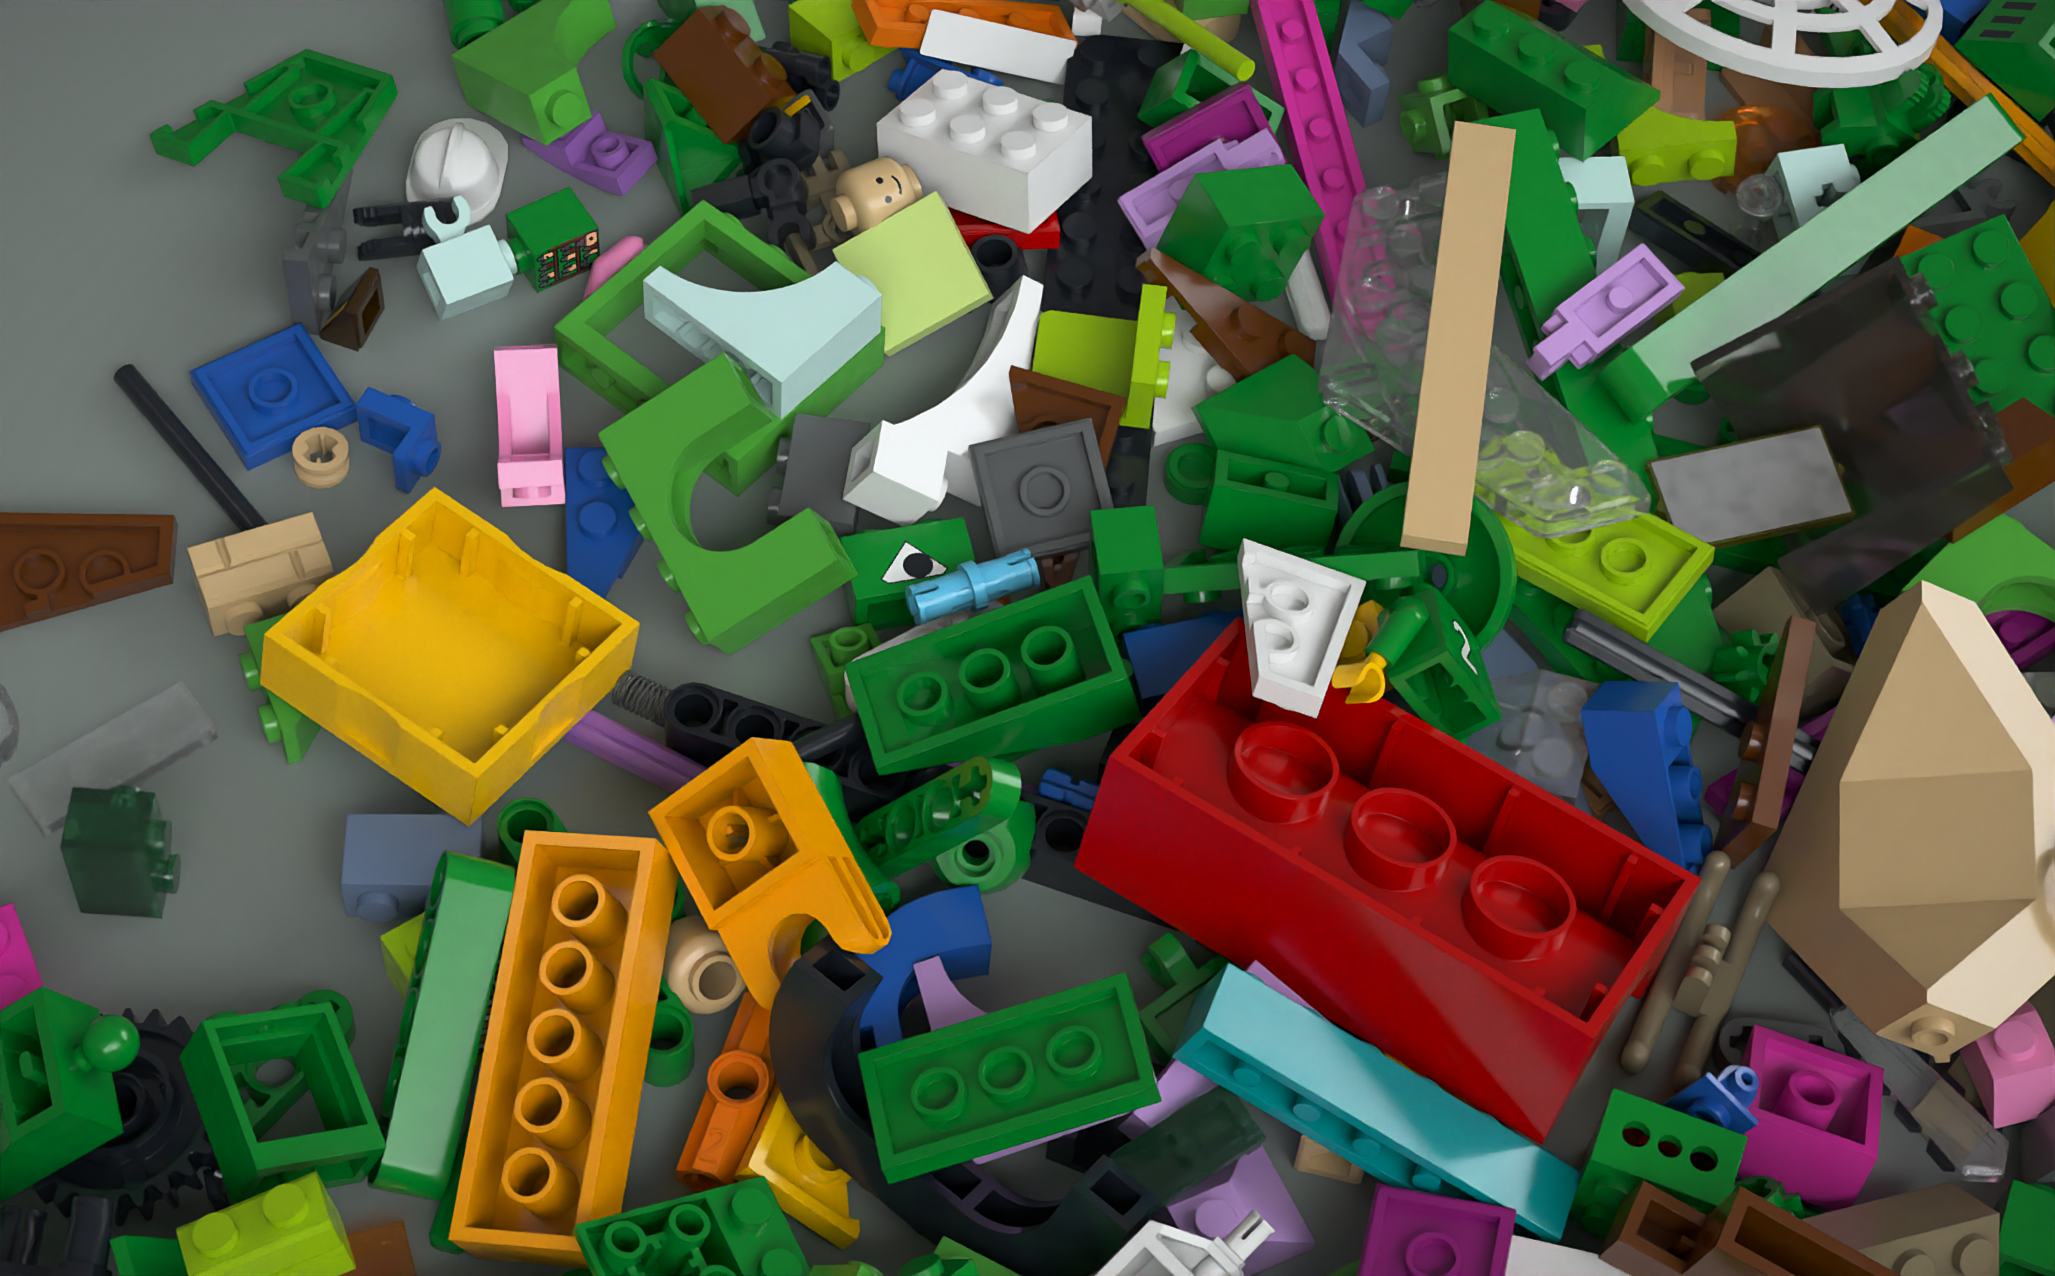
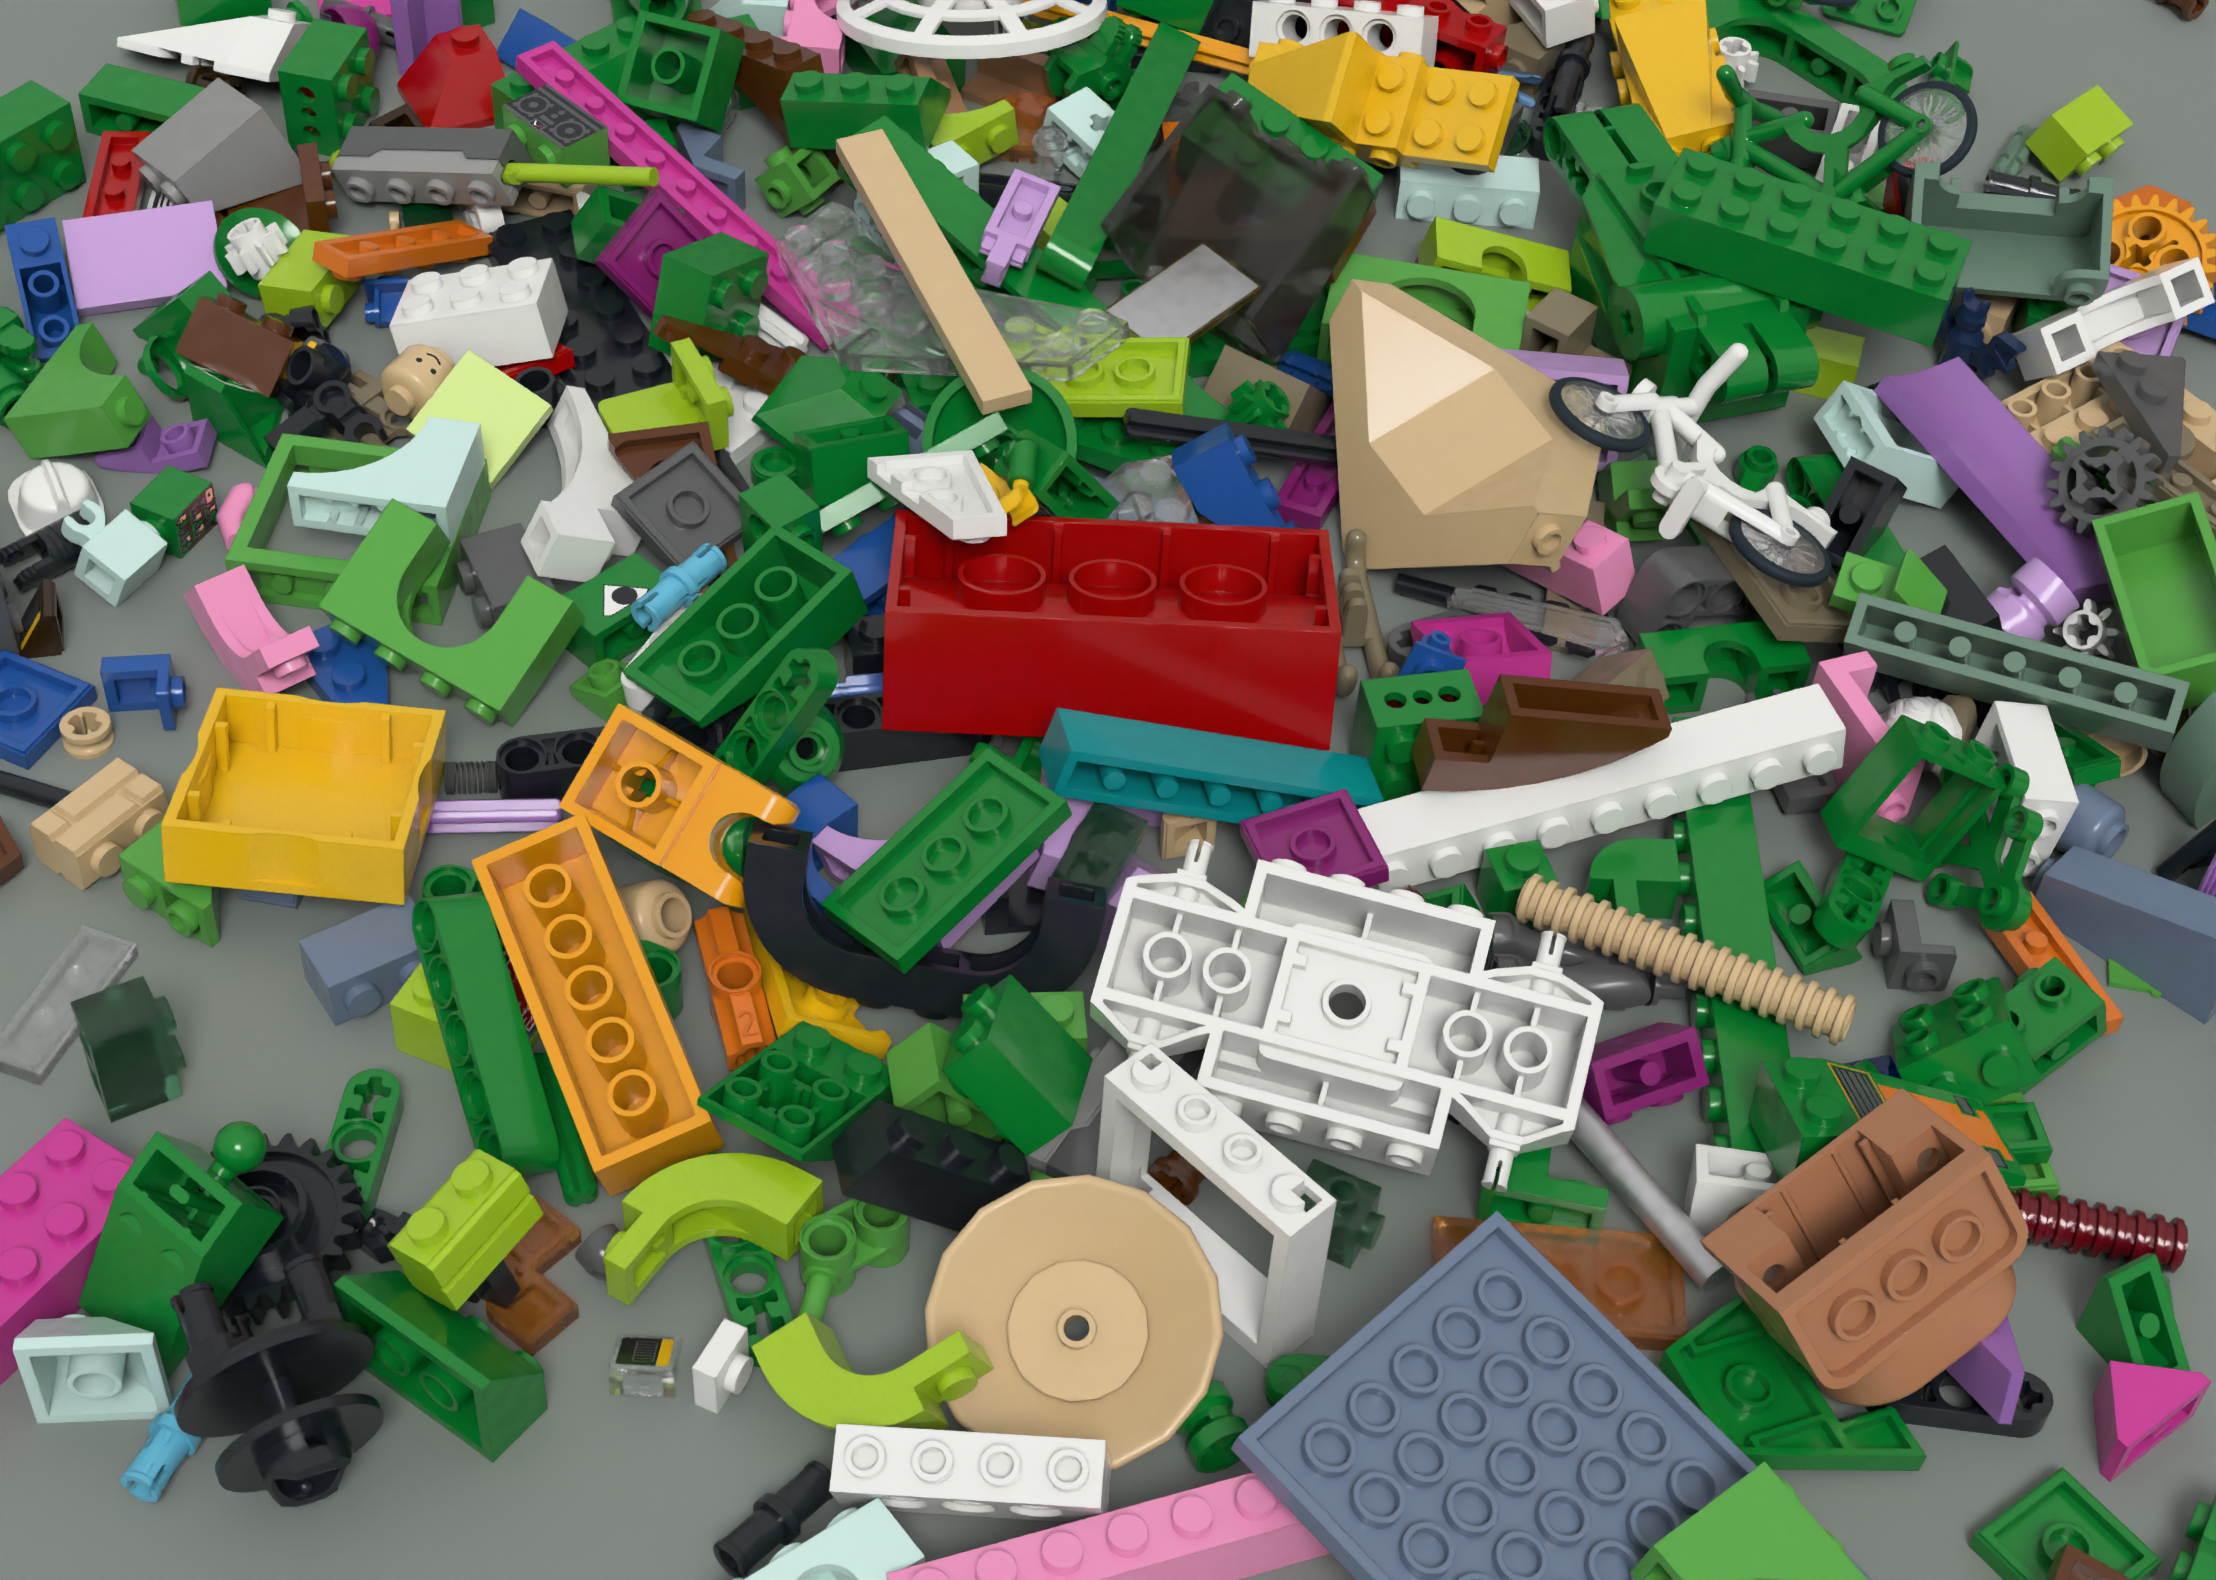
camera: 30 degrees left, 10 degrees down
green window [179,1001,387,1205] -> none
white sticker [920,9,1077,85] -> none
lavender hinge [1117,128,1285,250] -> none
reddish brown wing [1712,615,1817,870] -> none

